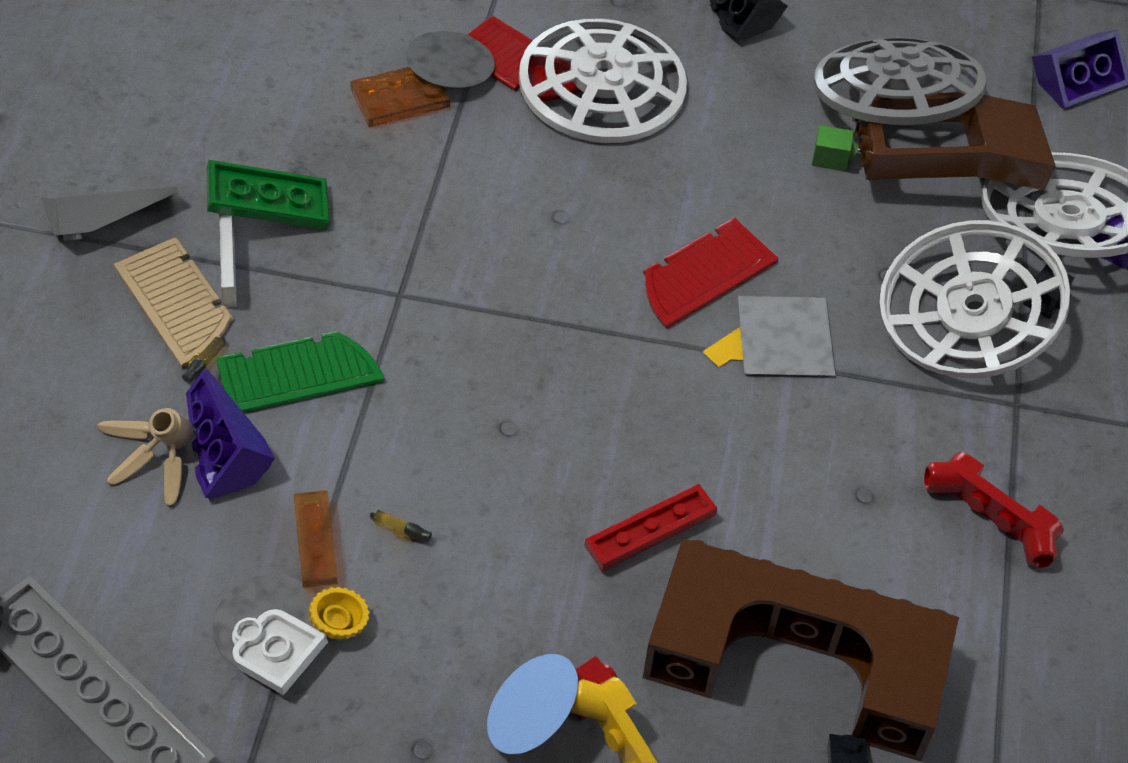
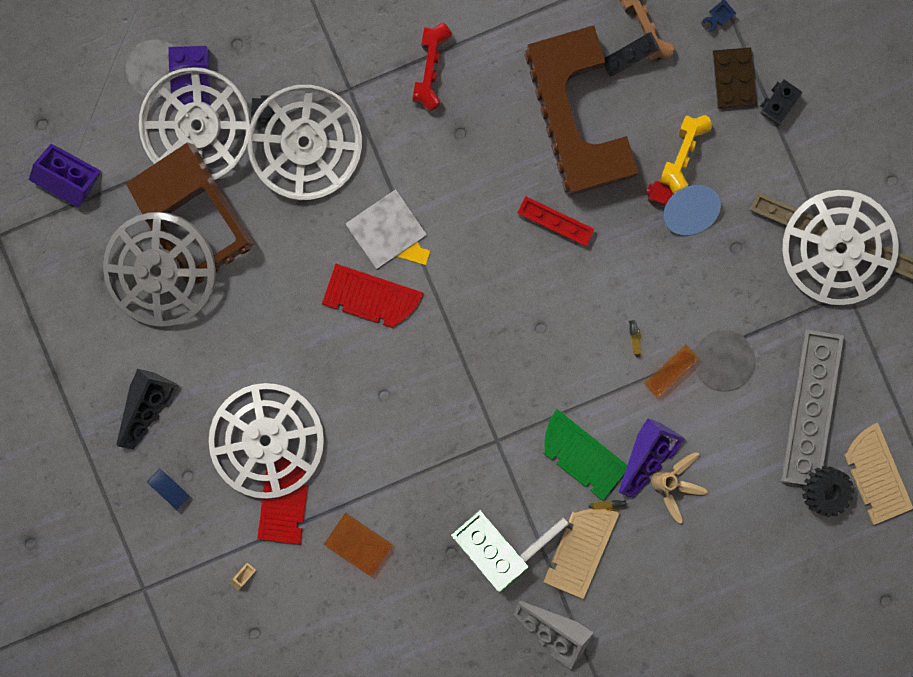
camera: 120 degrees left, 35 degrees up
white plate [232,609,328,695] -> none
yellow hat [308,587,370,640] -> none
flat silver sticker [405,31,495,88] -> none
bright green brick [812,125,857,171] -> none

